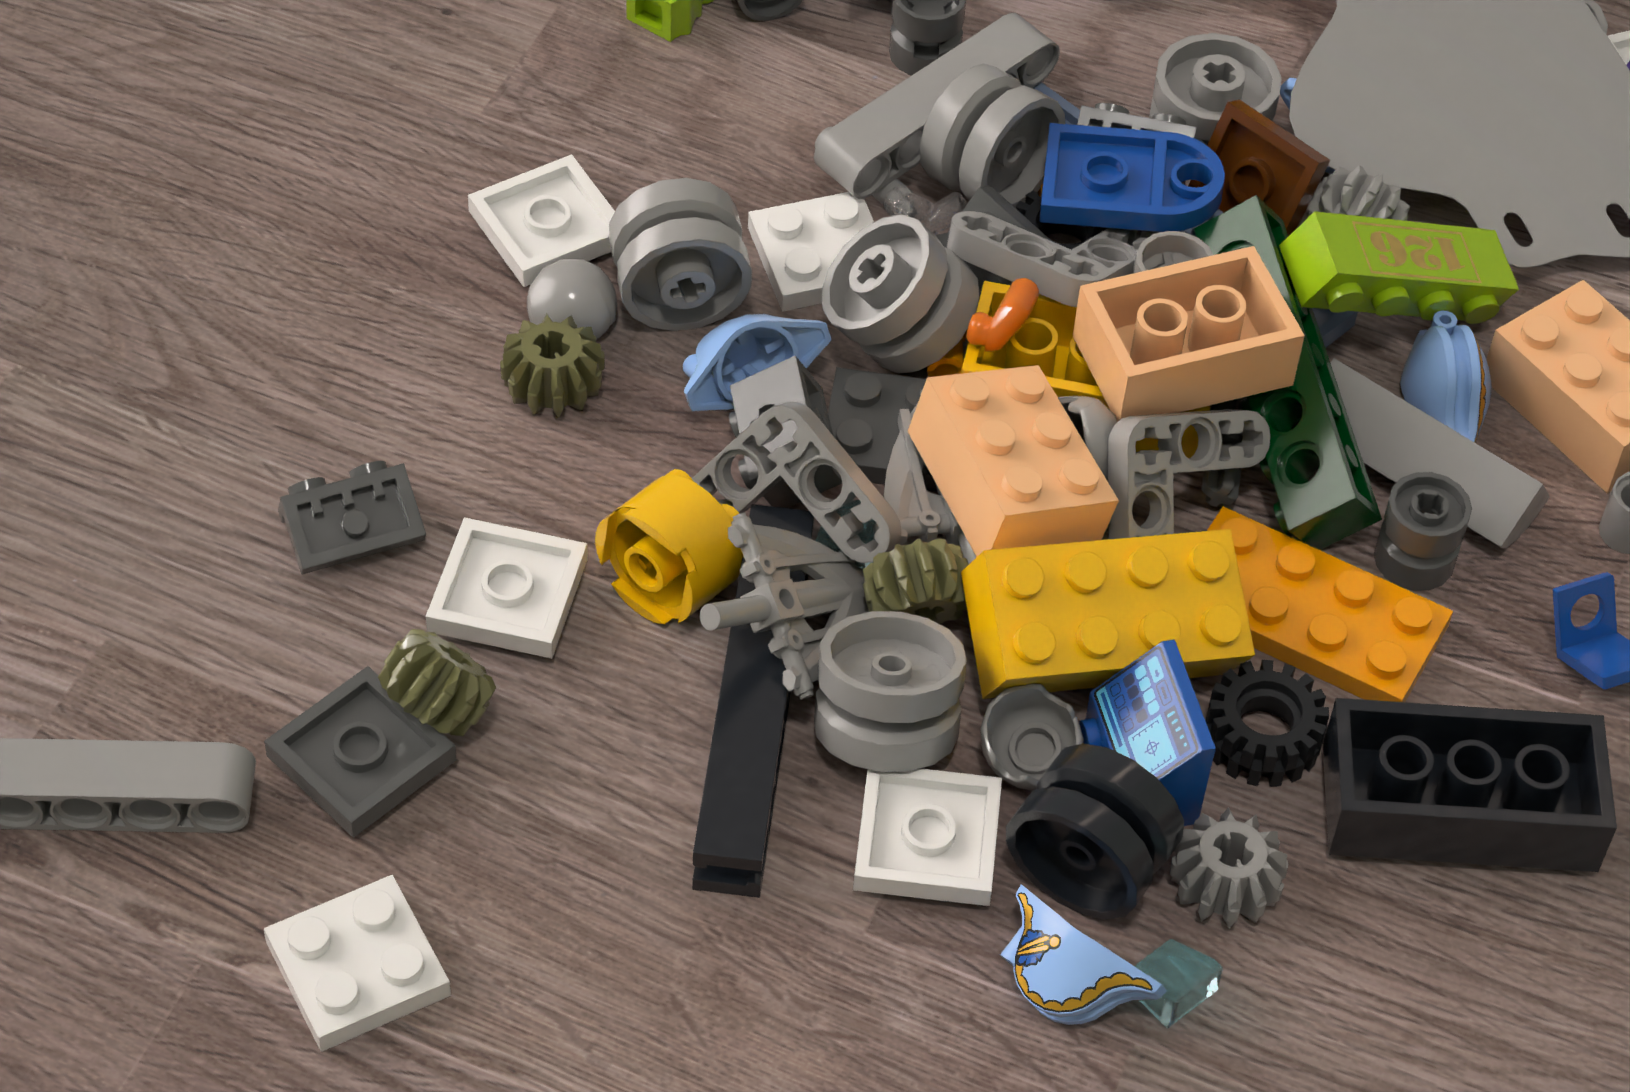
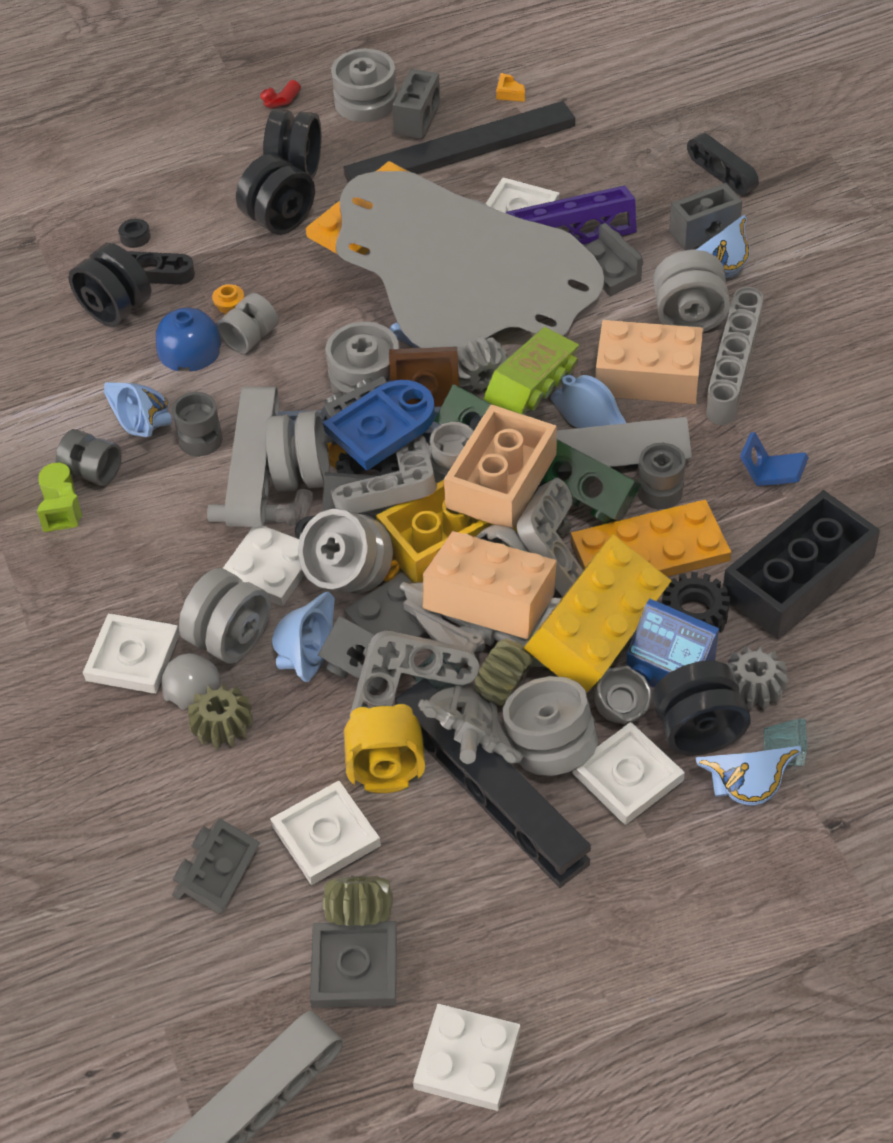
camera: 40 degrees left, 0 degrees up
orange arm [966,278,1039,352] -> none

